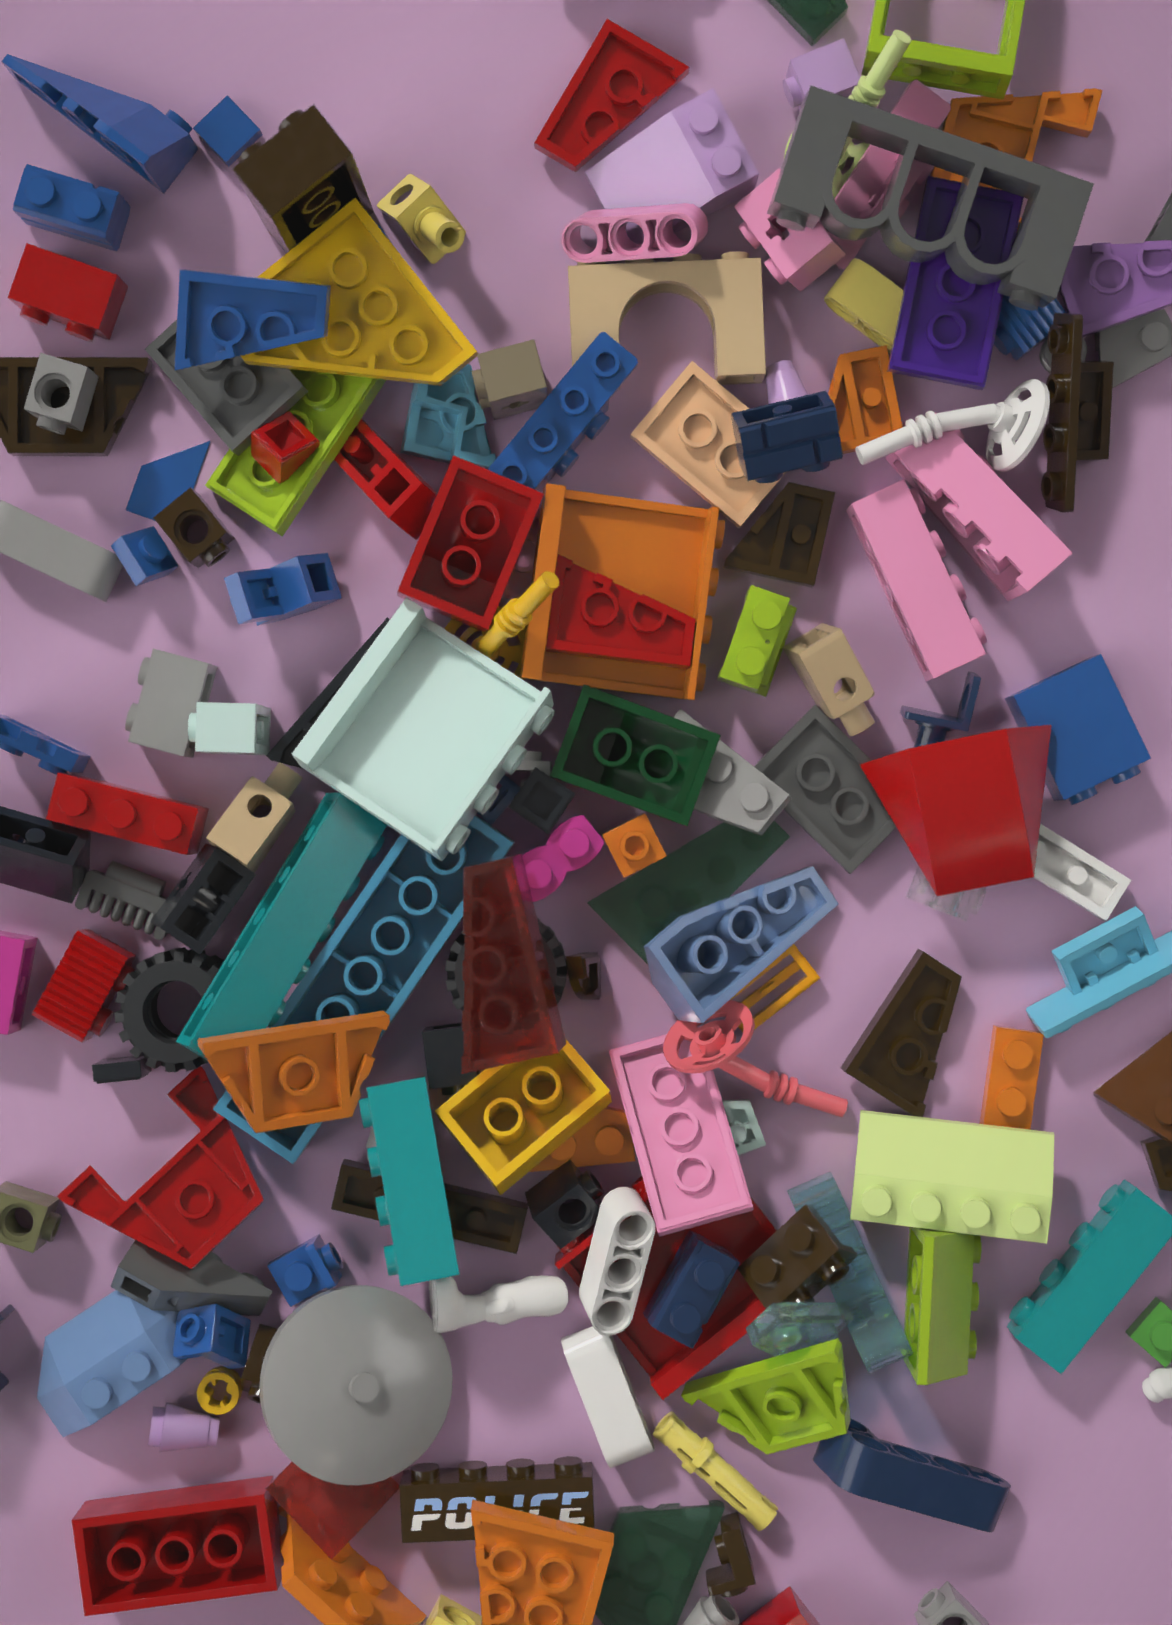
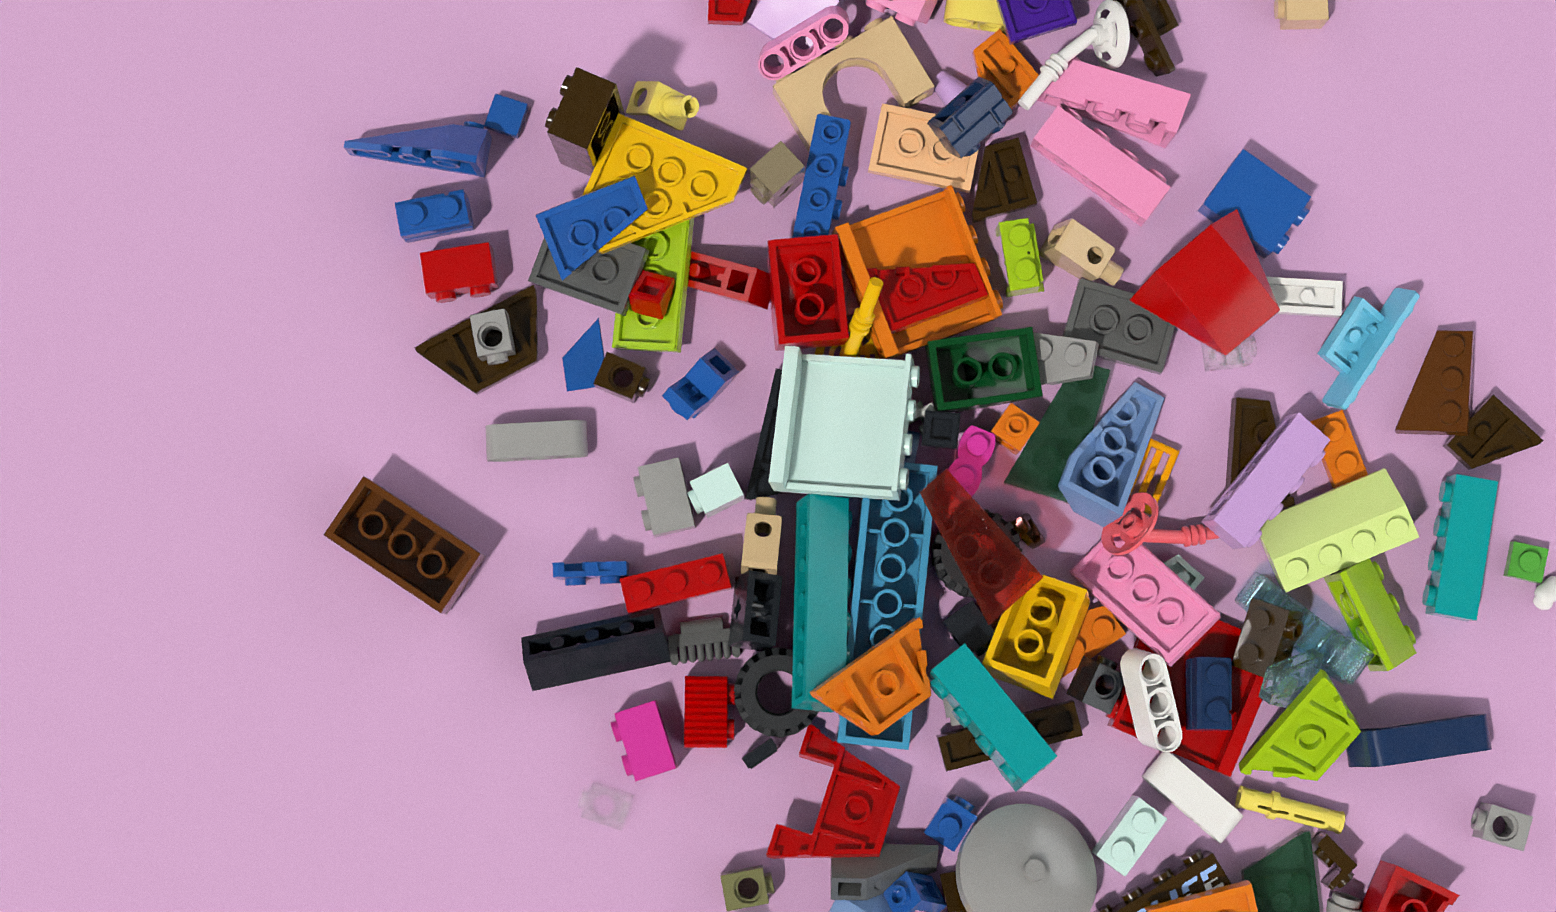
camera: 30 degrees left, 5 degrees down
blue plate [111,526,179,586] -> none
medium azure slope [400,364,496,469] -> none
white piece [429,1275,569,1333] -> none
dark blue bracket [900,671,981,747] -> none
none -> light aqua brick [1091,795,1167,877]
none -> lavender brick [1201,412,1330,549]

